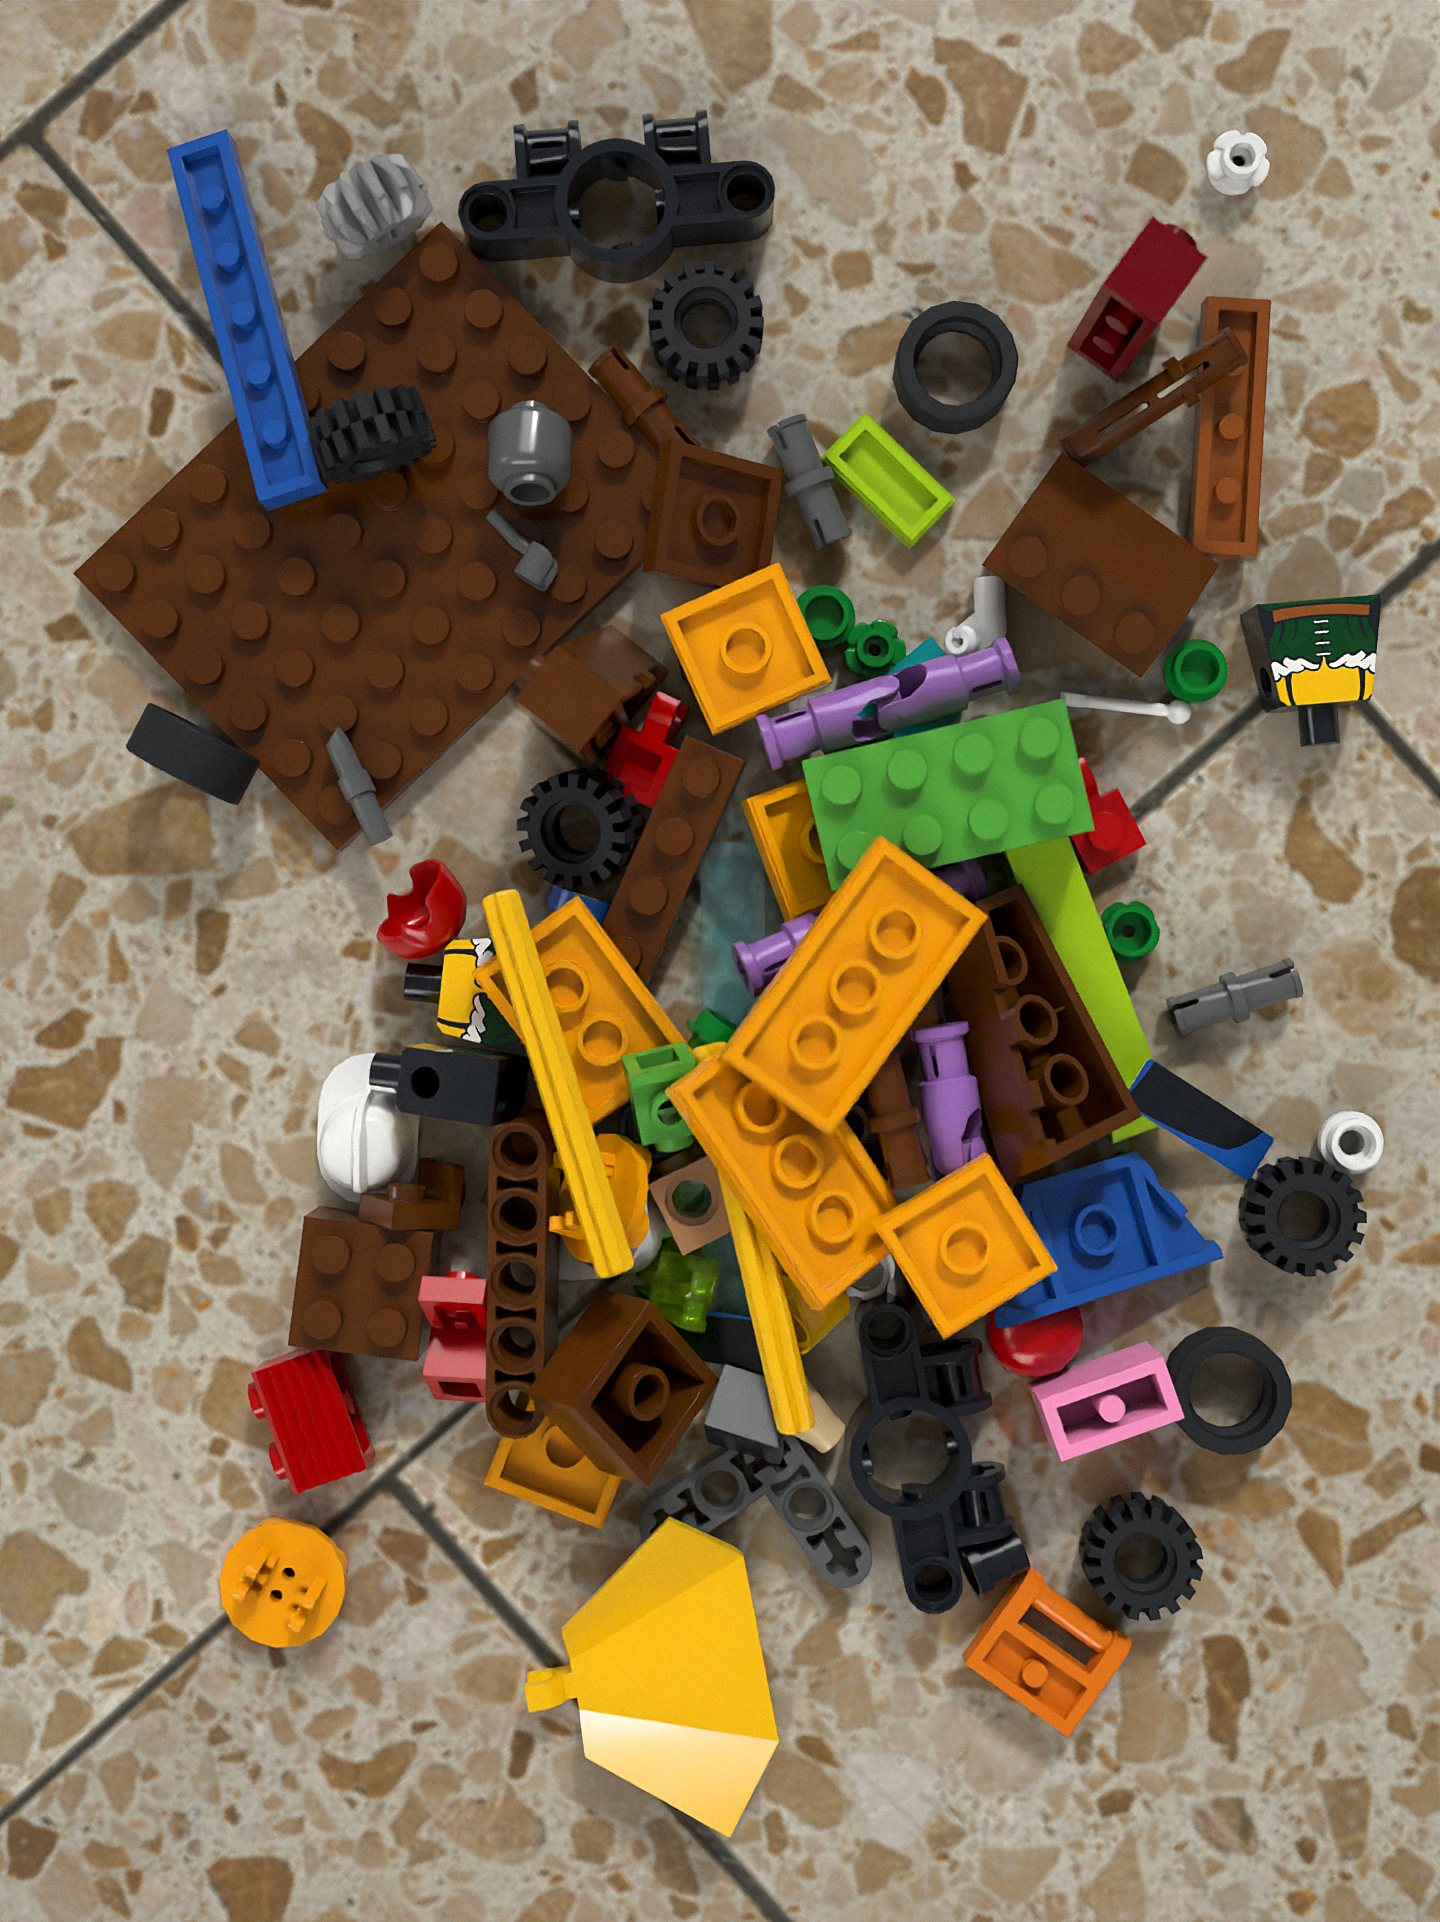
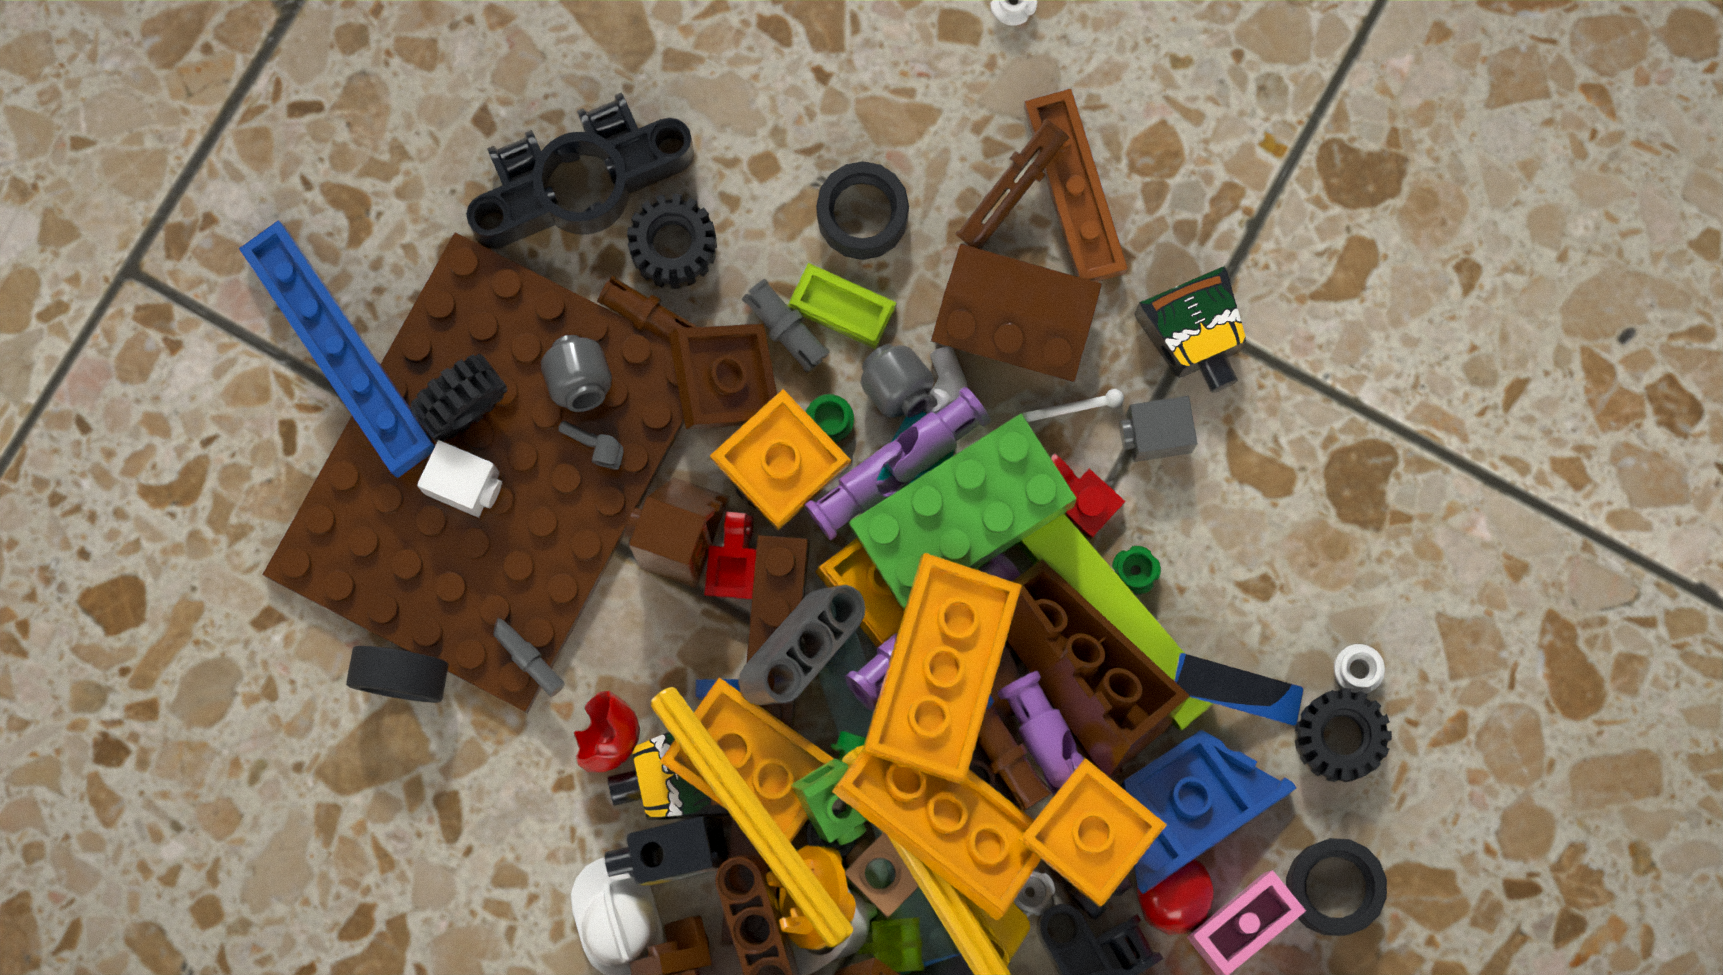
camera: 20 degrees left, 10 degrees down
light grey gear [316,154,433,259] -> none
black tyre [517,767,643,889] -> none
green plate [844,619,906,680] -> none
dark red brick [1066,216,1208,383] -> none
green plate [1162,639,1228,704] -> none
dark grey pin [1166,958,1303,1037] -> none
none -> white brick [417,440,502,518]
none -> dark grey beam [739,585,866,705]
none -> dark grey head [860,344,934,418]
none -> dark grey brick [1119,396,1198,462]

